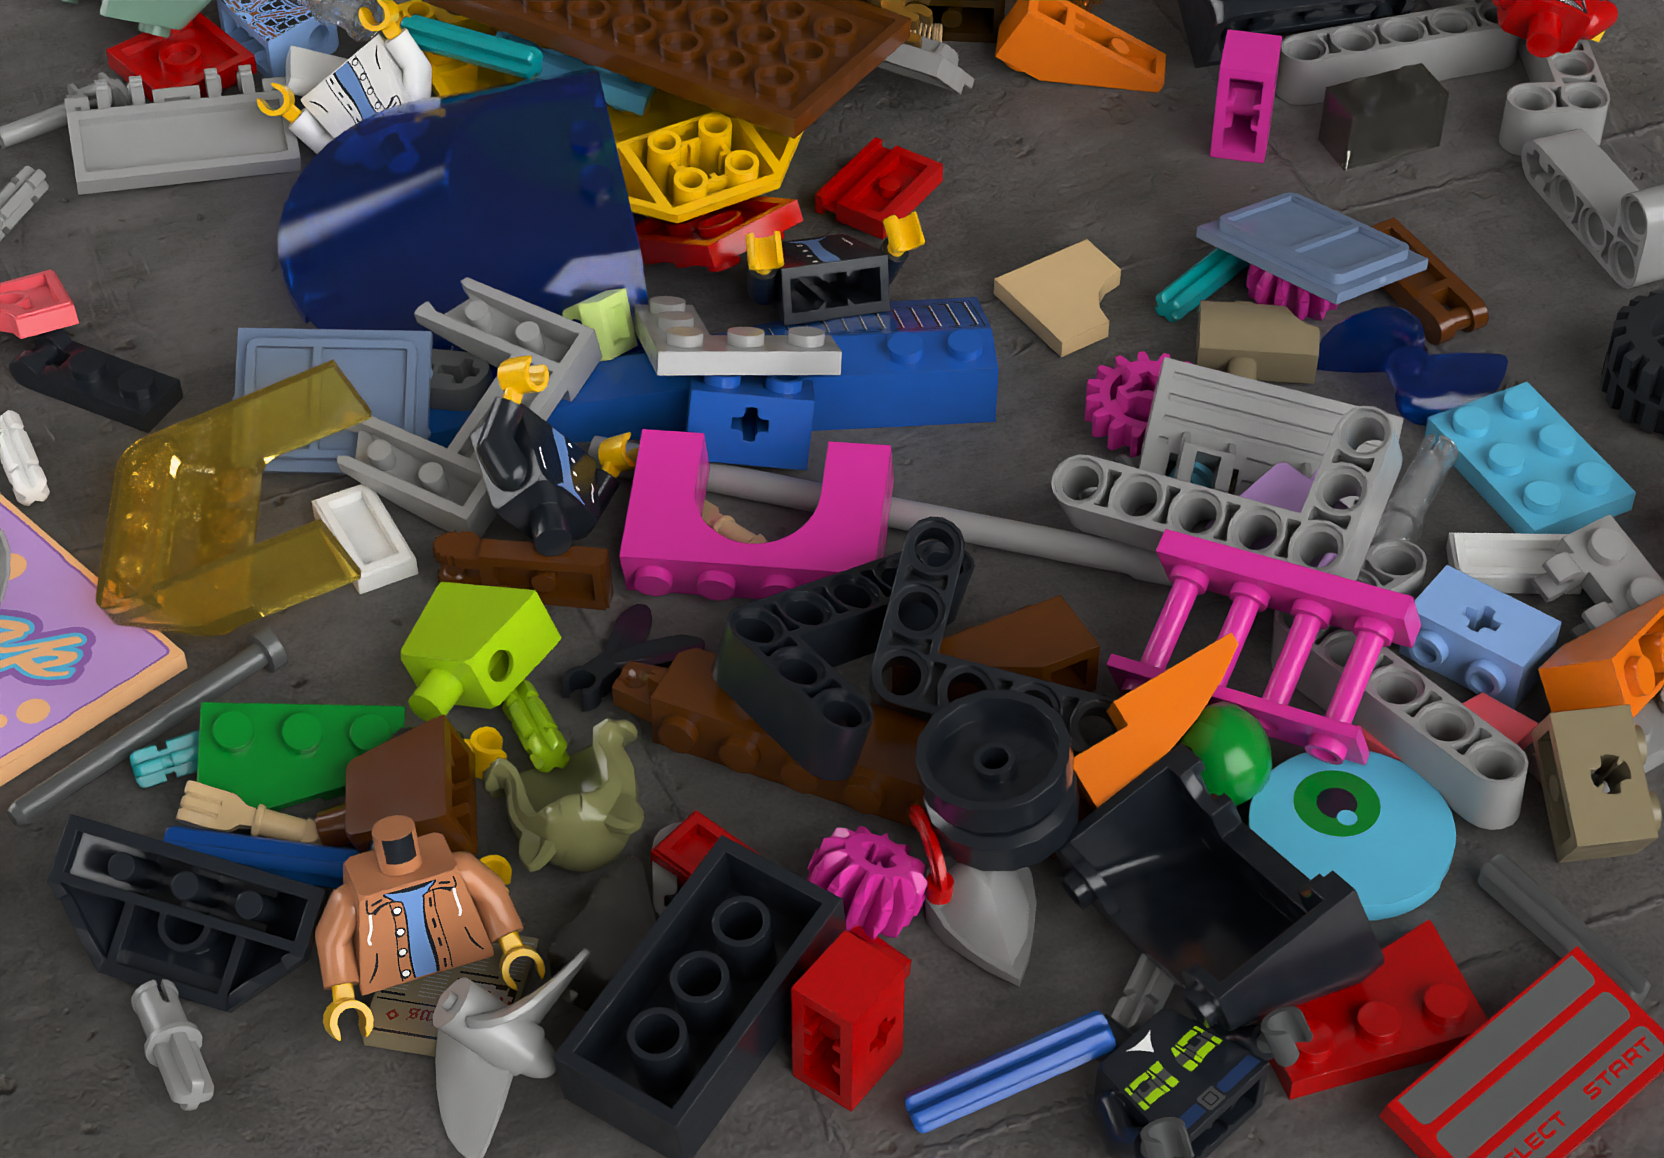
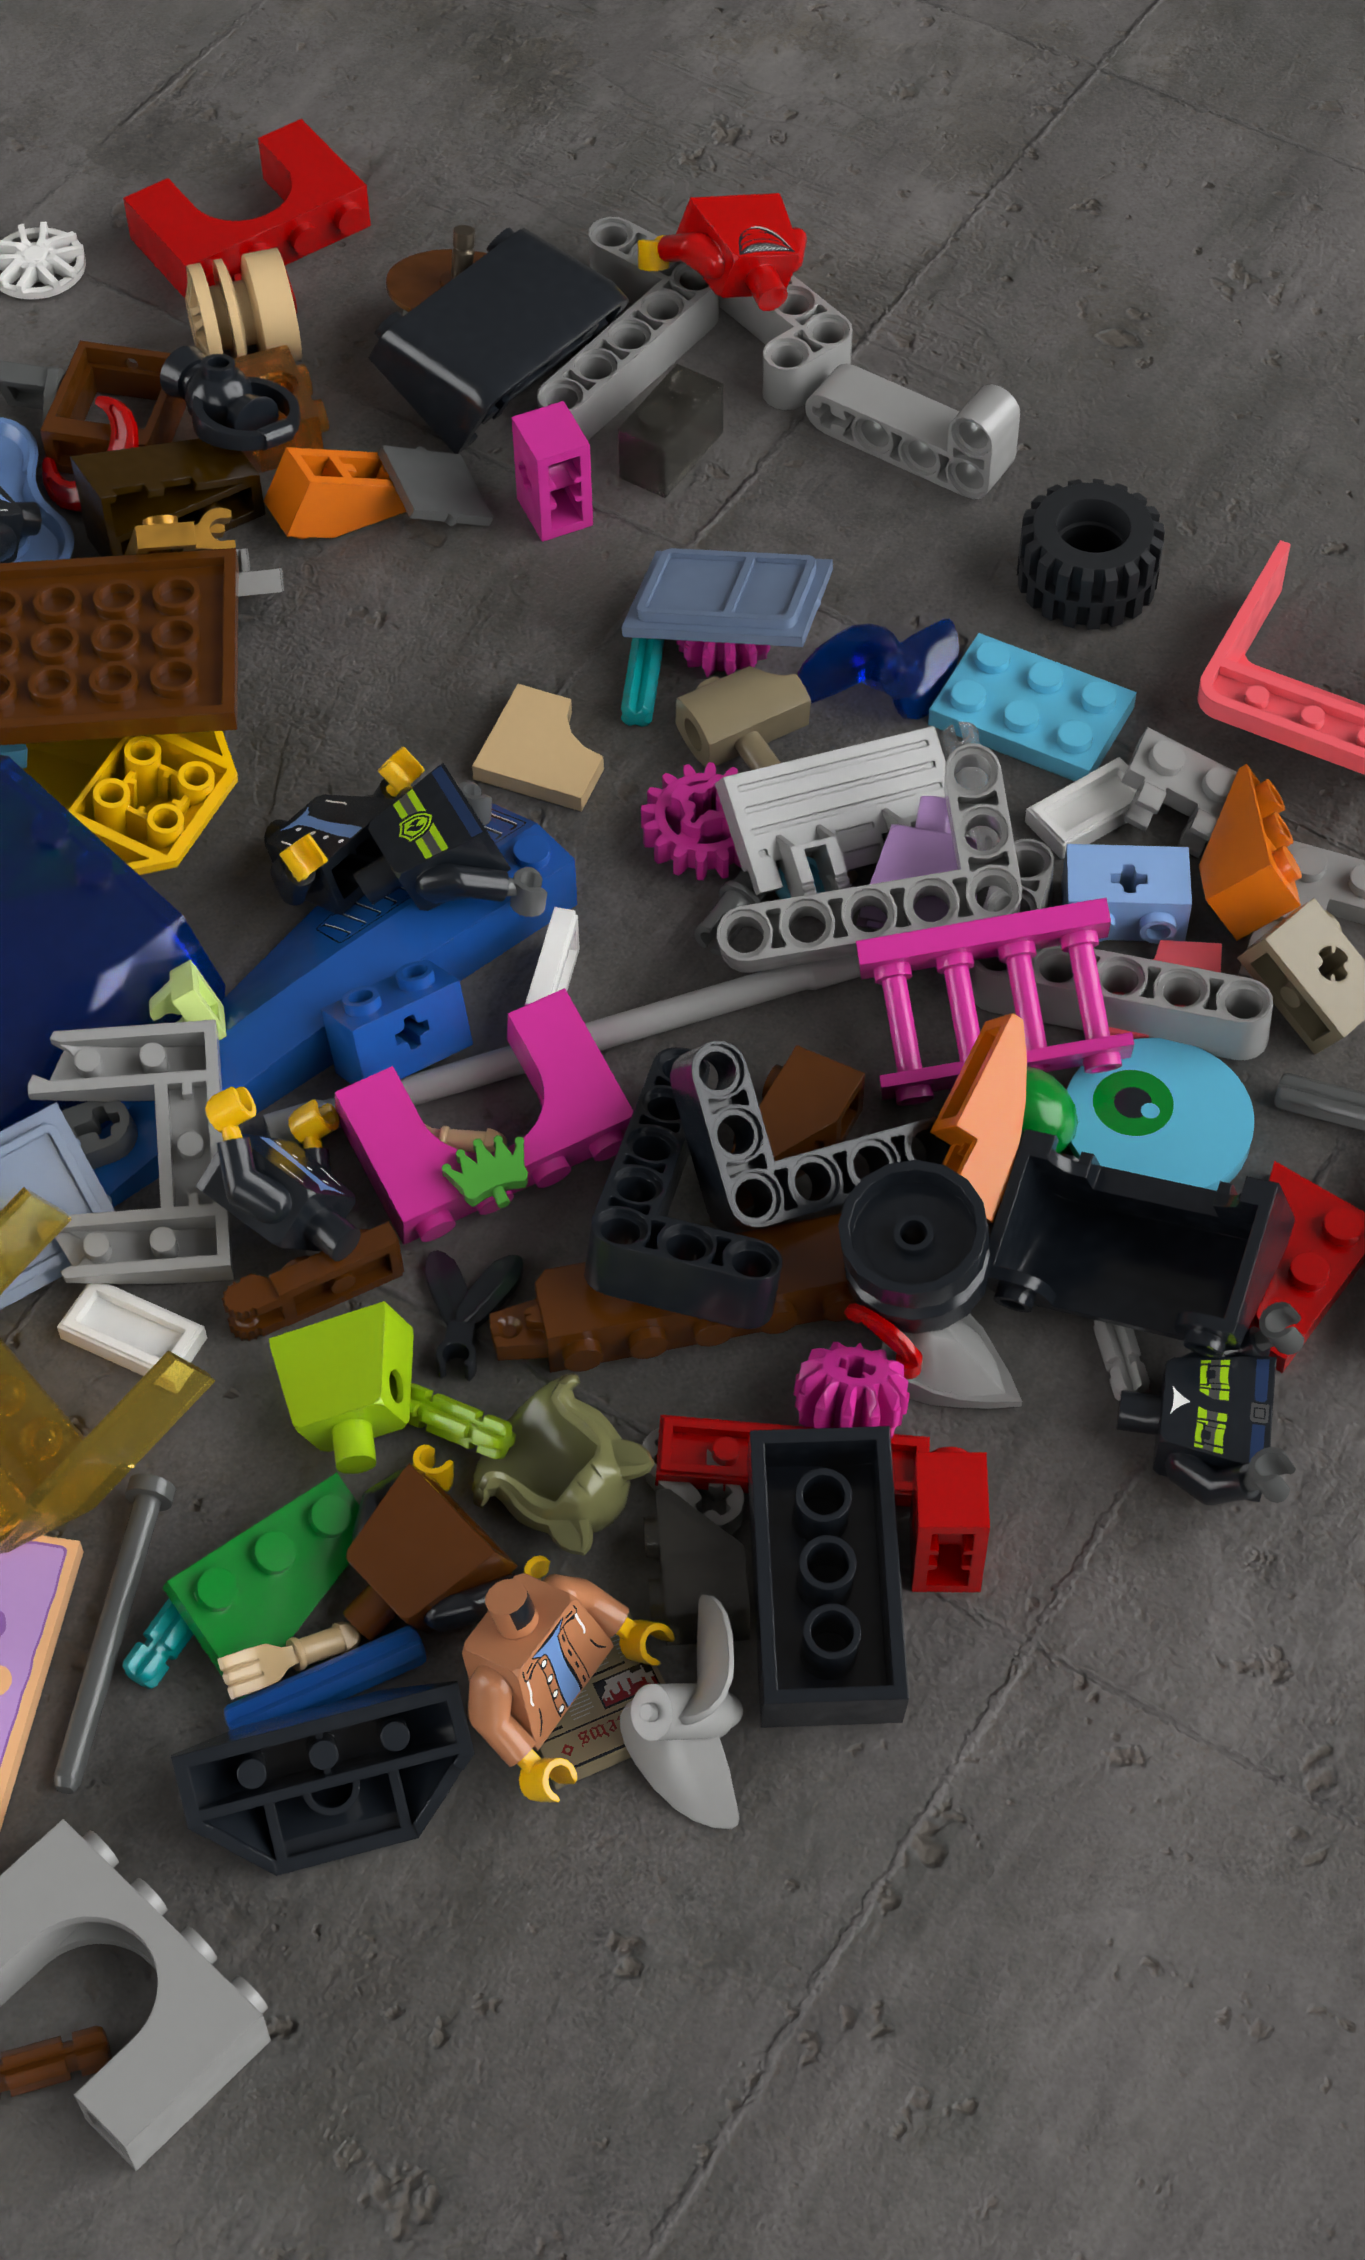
camera: 35 degrees left, 10 degrees up
light grey axle [131,979,214,1111] -> none
red plate [611,196,804,272] -> none
light grey plate [633,296,842,376] -> none
red plate [815,137,943,240] -> none
axle [904,1011,1116,1133] -> none
reddish brown plate [1370,217,1489,346] -> none
none -> black torso [353,763,547,917]
none -> dark grey piece [378,445,493,526]
none -> bright green piece [442,1135,528,1208]
none -> white tile [525,907,580,1006]

